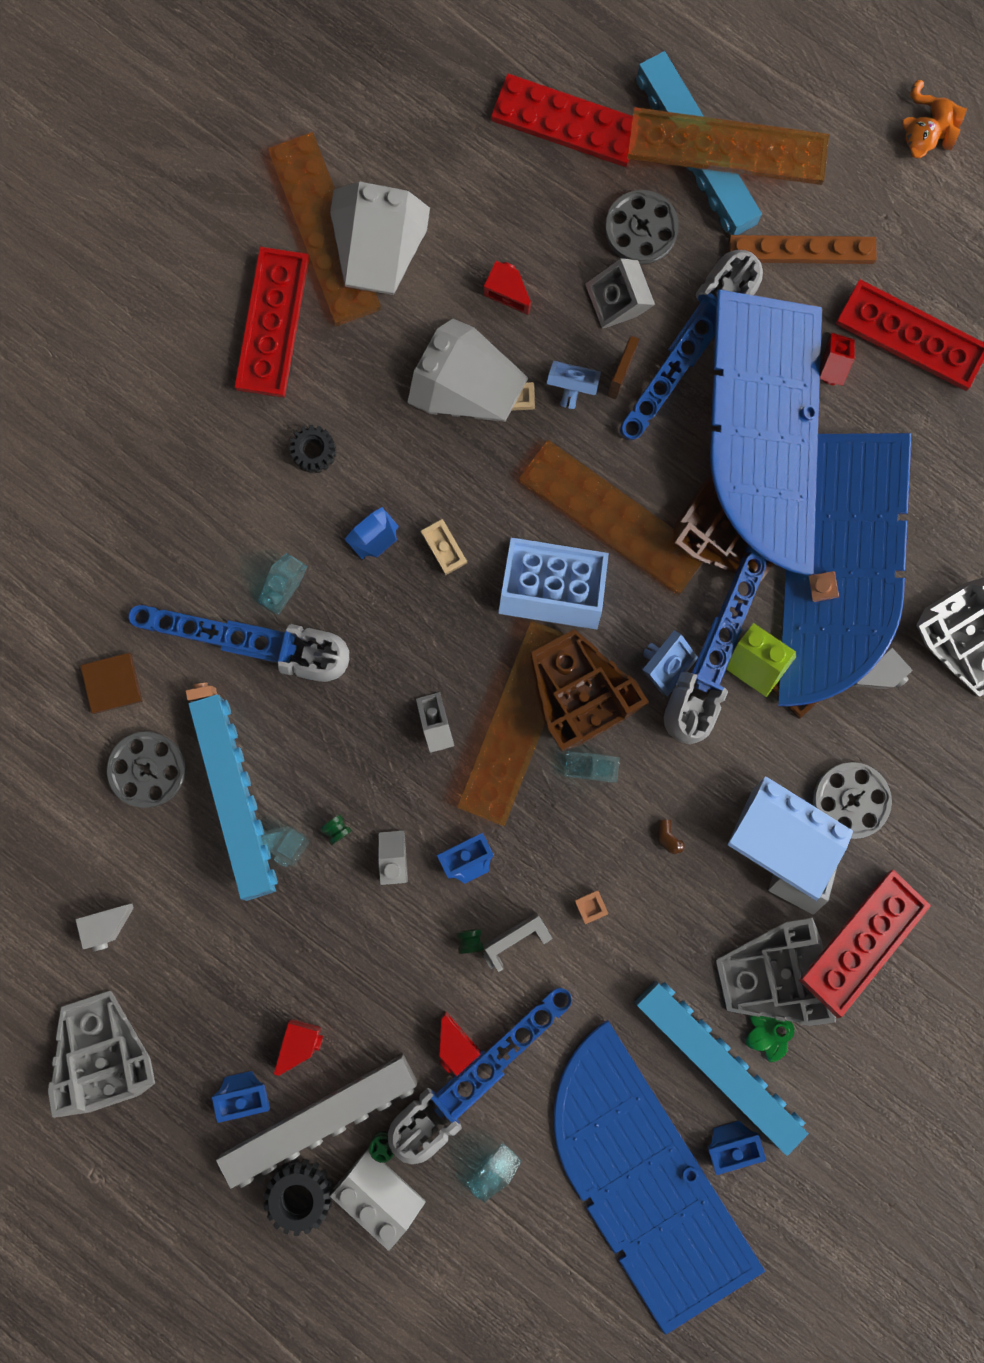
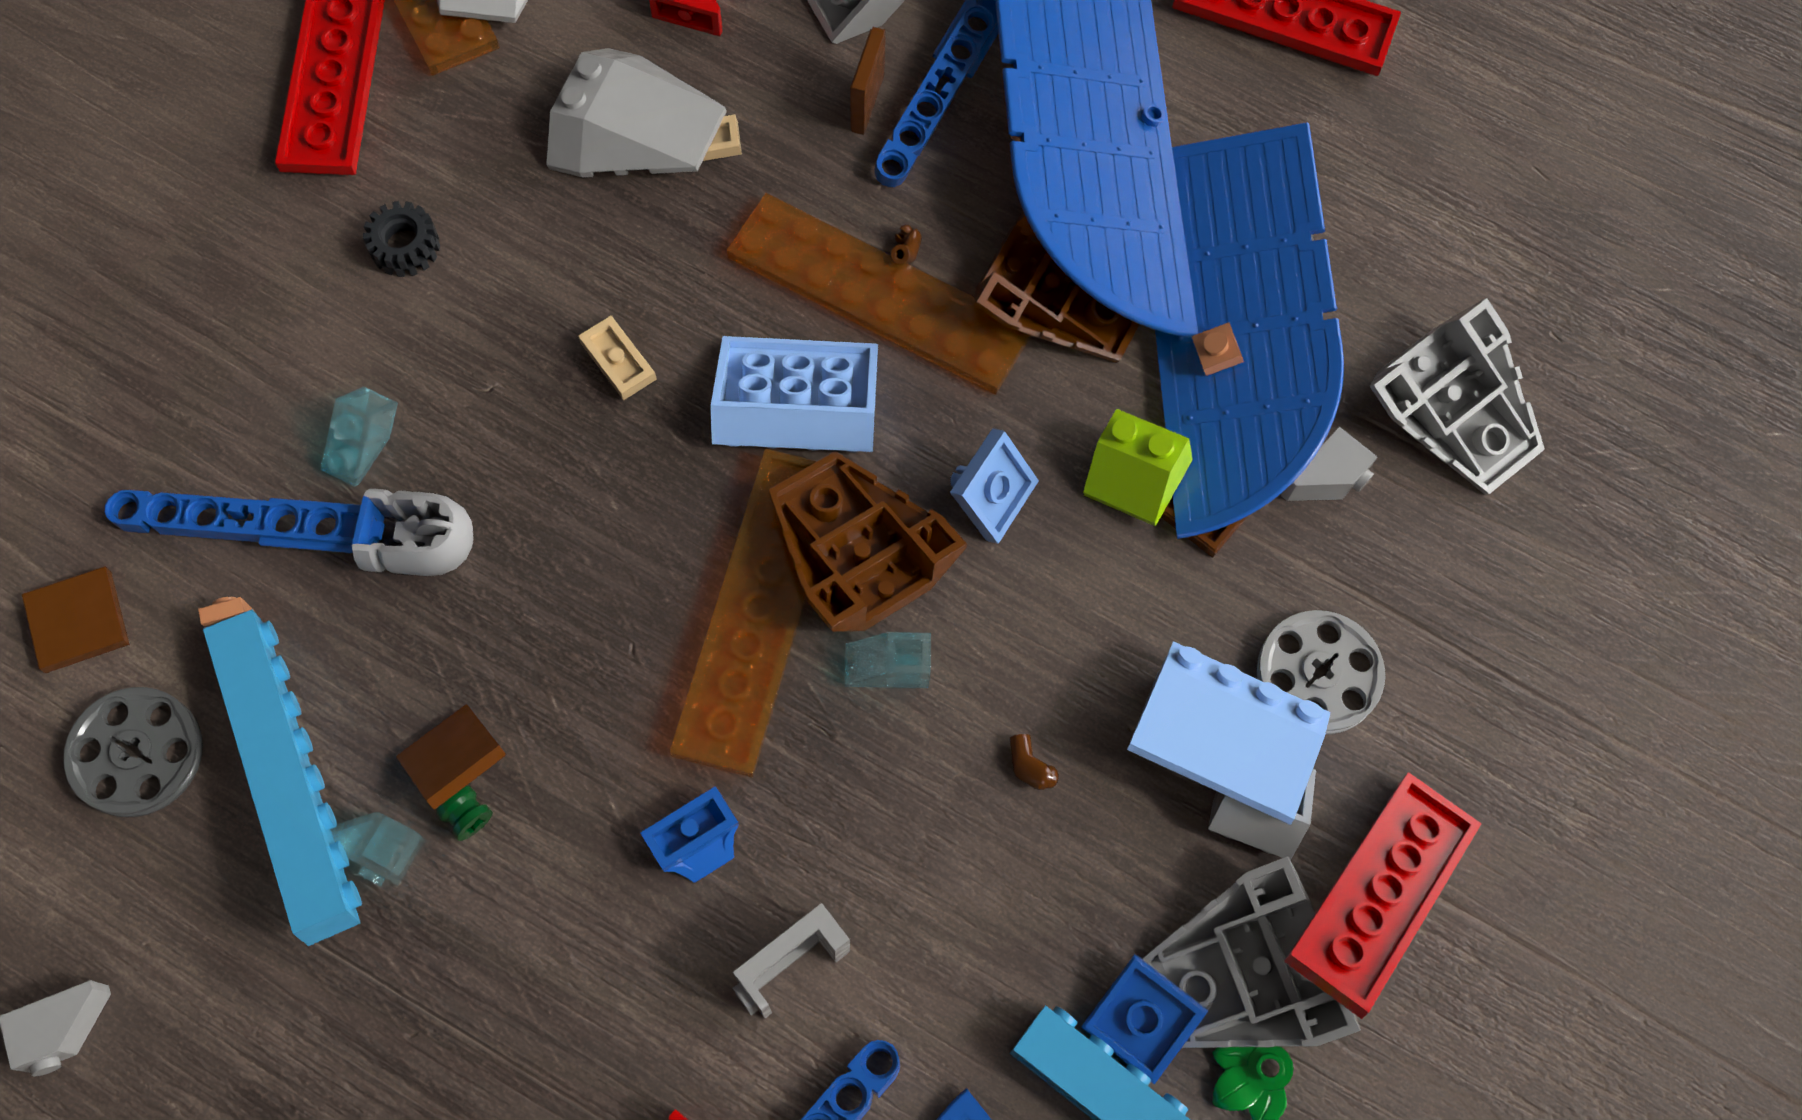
camera: 10 degrees left, 15 degrees down
blue slope [345,507,399,559] -> none
light grey slope [379,831,408,885] -> none
light grey slope [416,692,454,753] -> none
dark green wheel [456,929,484,954] -> none
medium blue tile [547,361,601,409] -> none
nougat plate [574,890,608,924] -> none
piece [664,545,768,744] -> none
red slope [820,332,855,386] -> none
none -> reddish brown tile [396,704,507,809]
none -> reddish brown arm [891,224,922,264]
none -> blue tile [1081,953,1208,1085]

